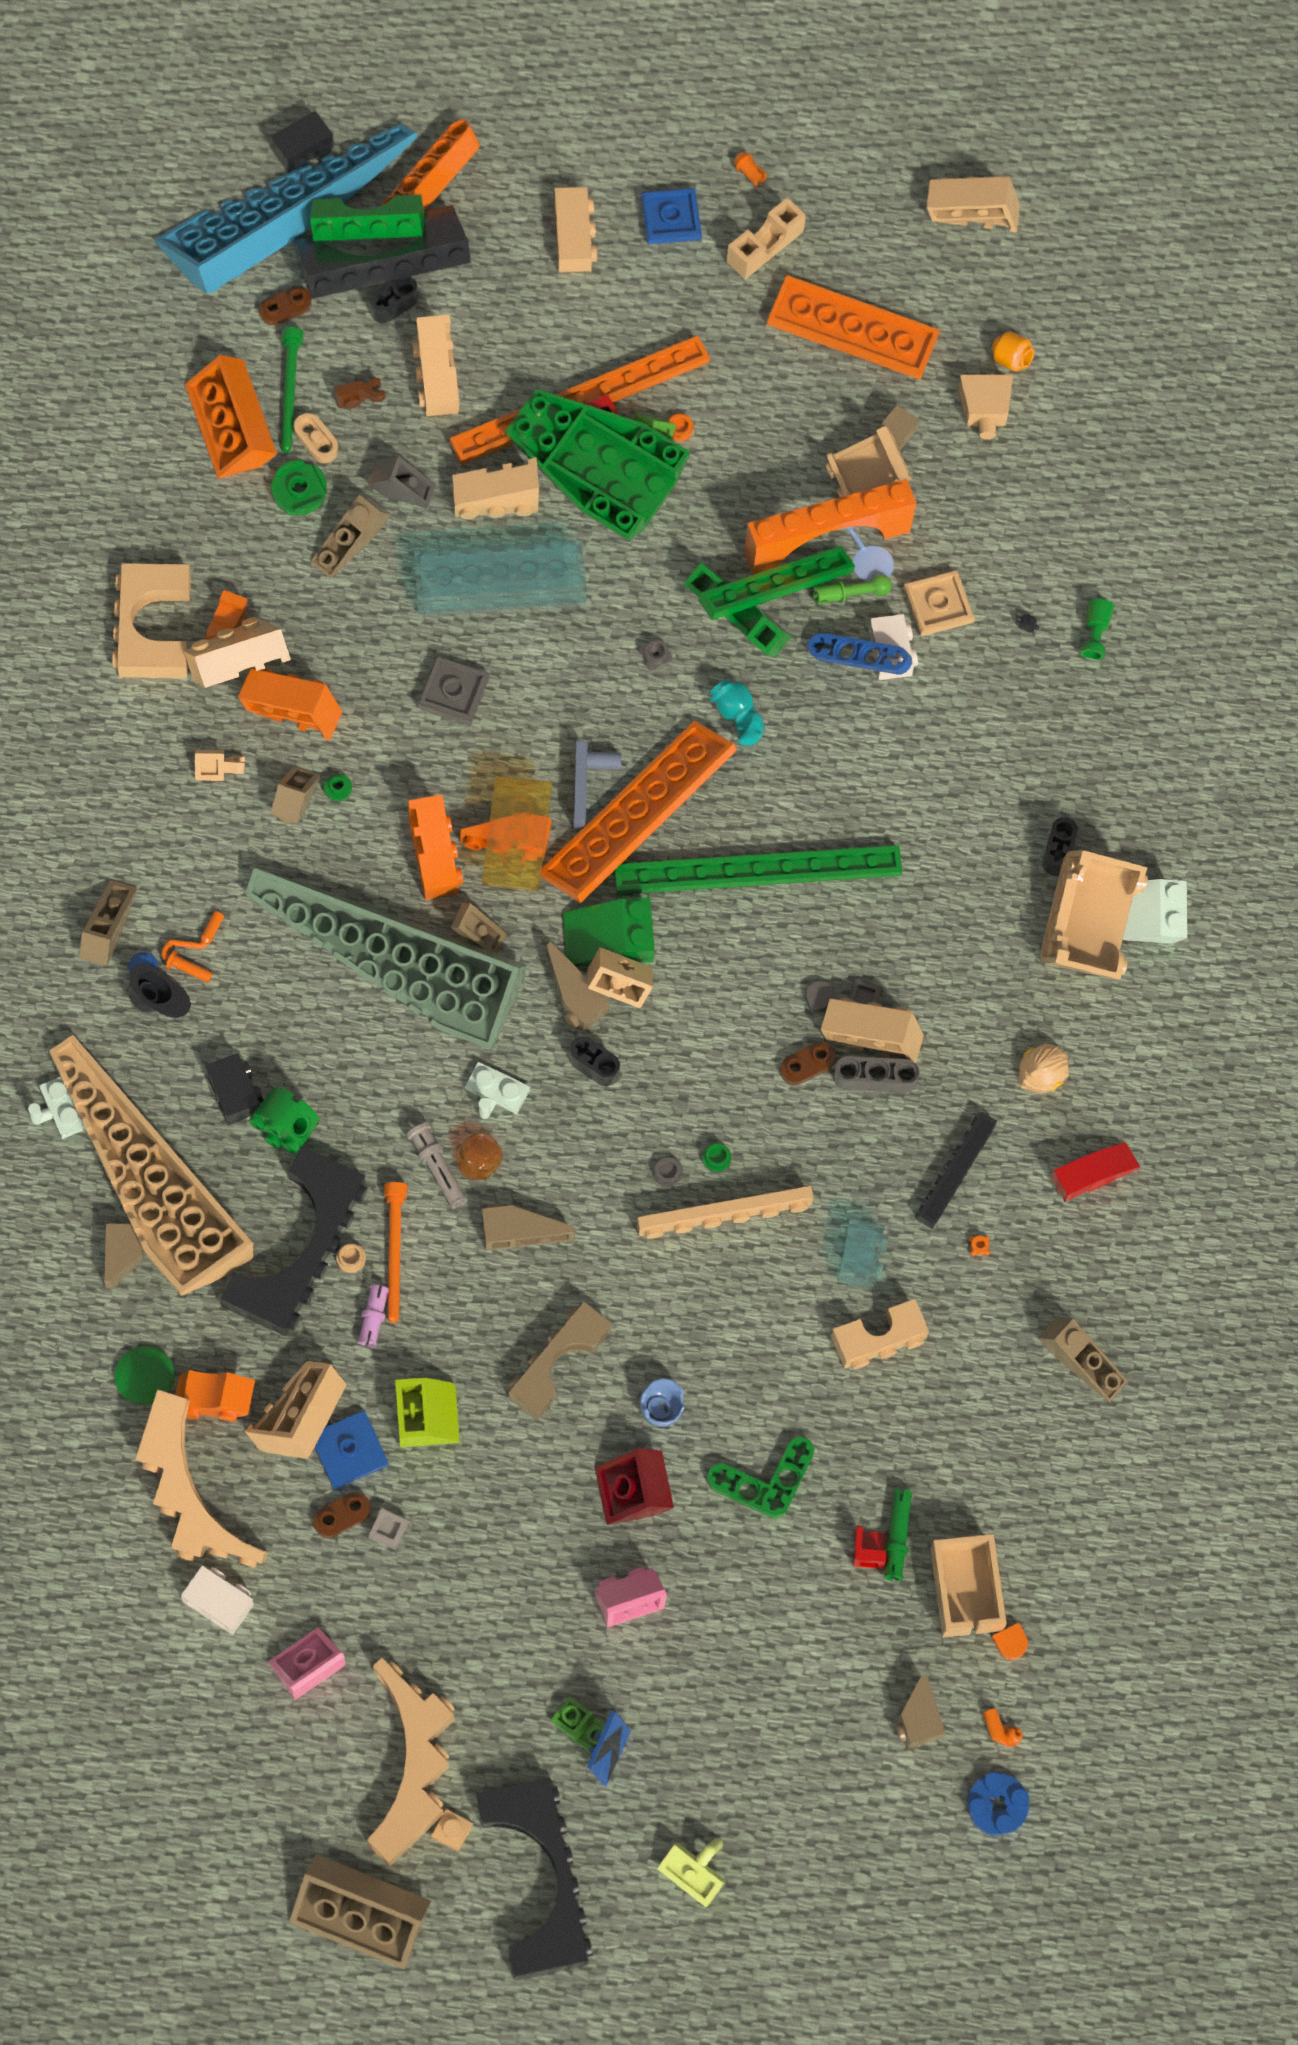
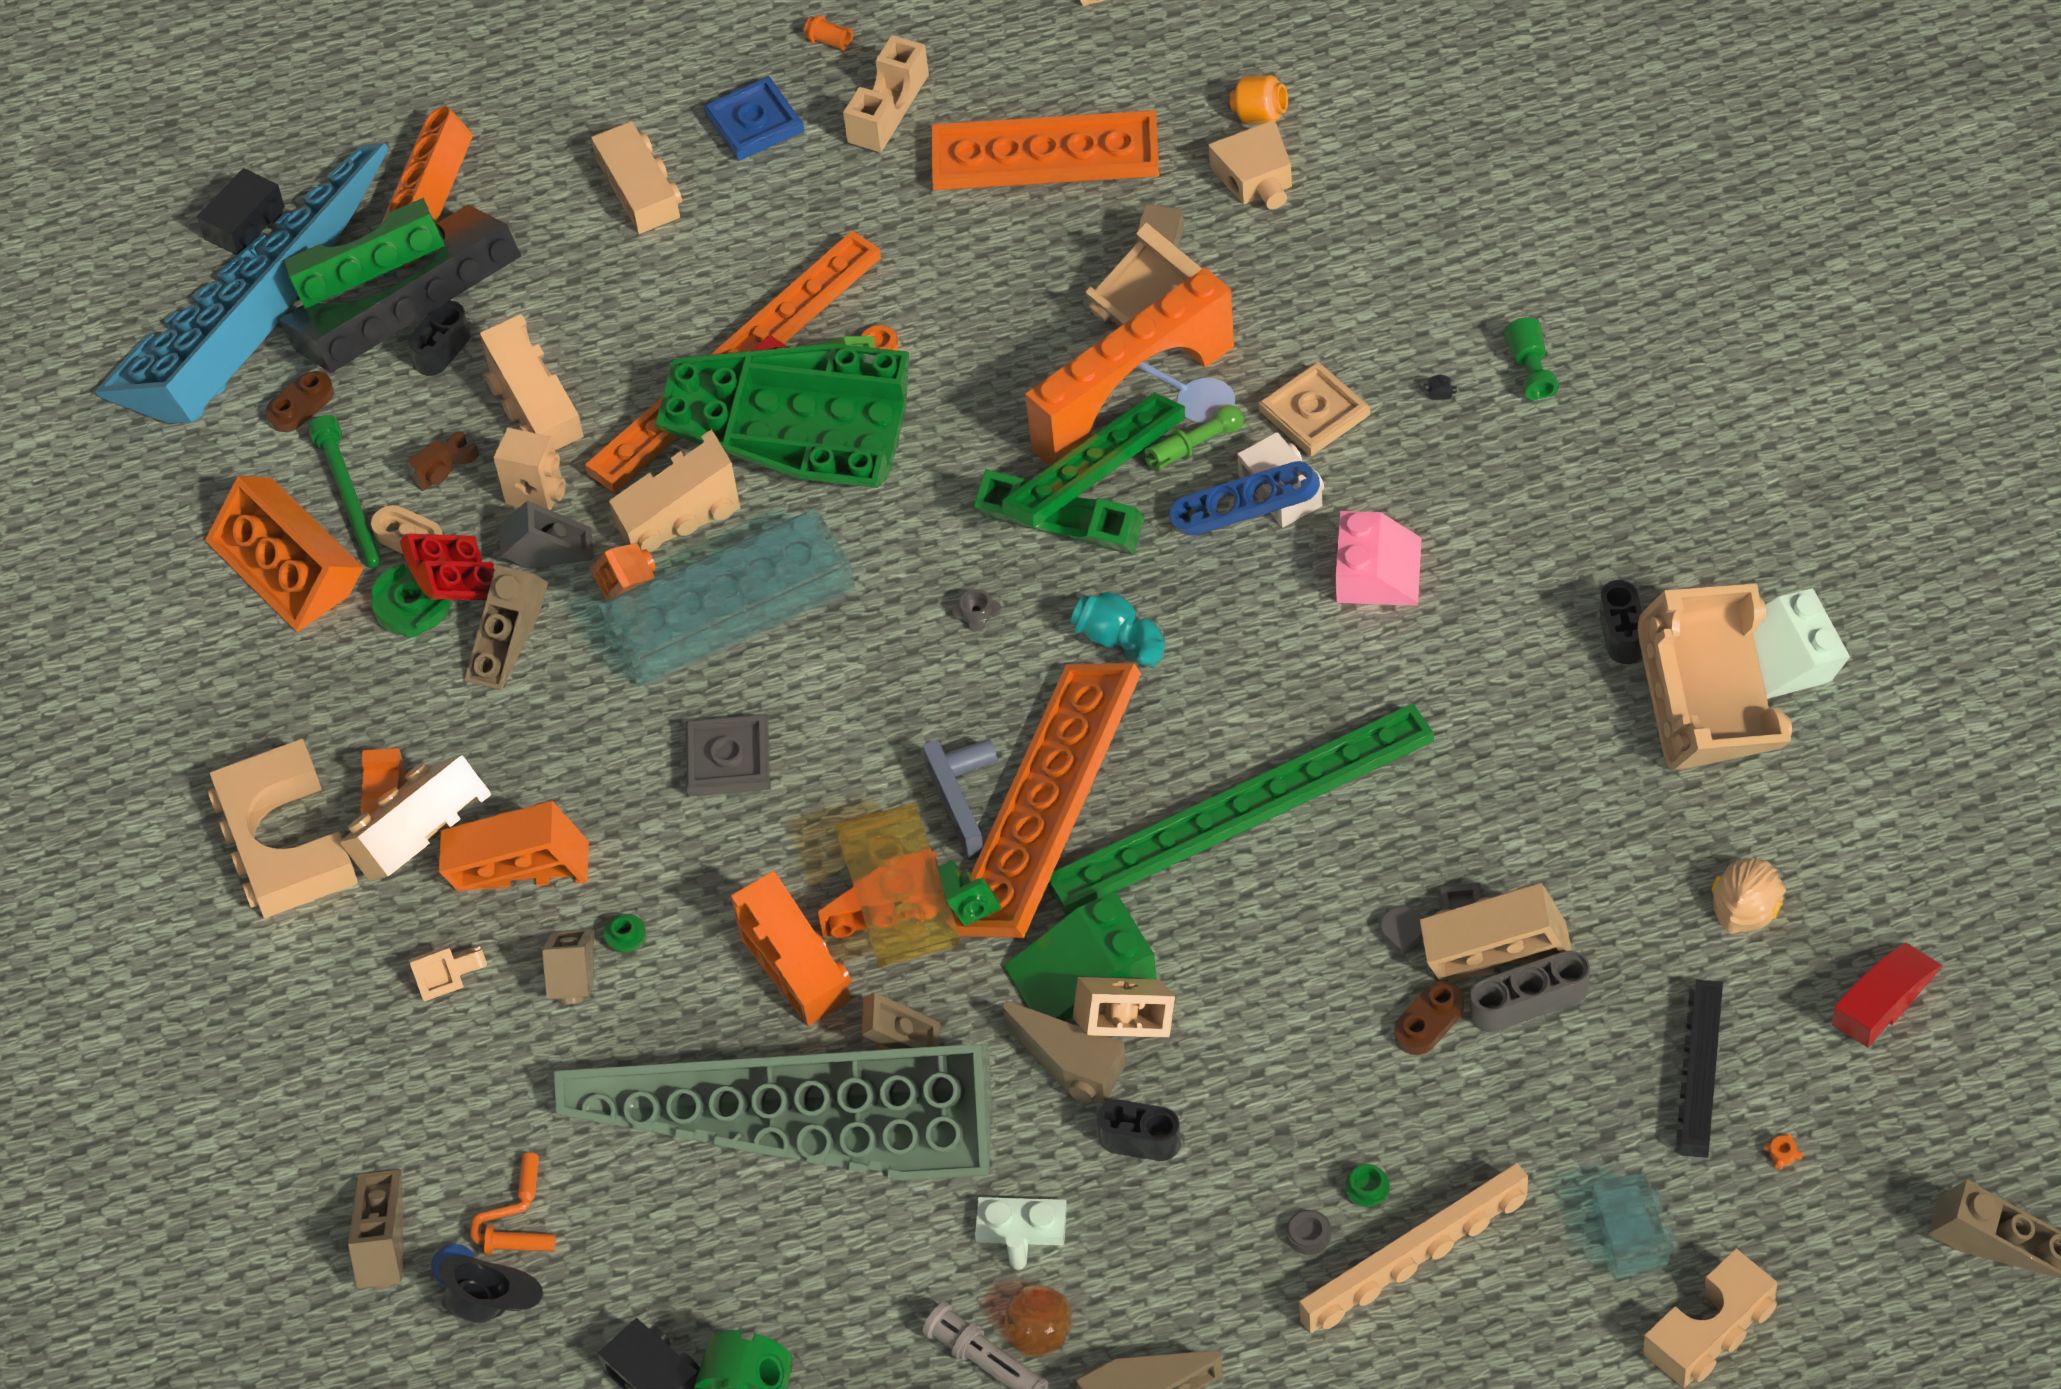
camera: 10 degrees left, 15 degrees down
none -> red slope [399,534,495,600]
none -> tan brick [493,428,566,510]
none -> orange slope [590,543,656,604]
none -> green bracket [938,860,1001,926]
none -> bright pink slope [1336,511,1421,605]

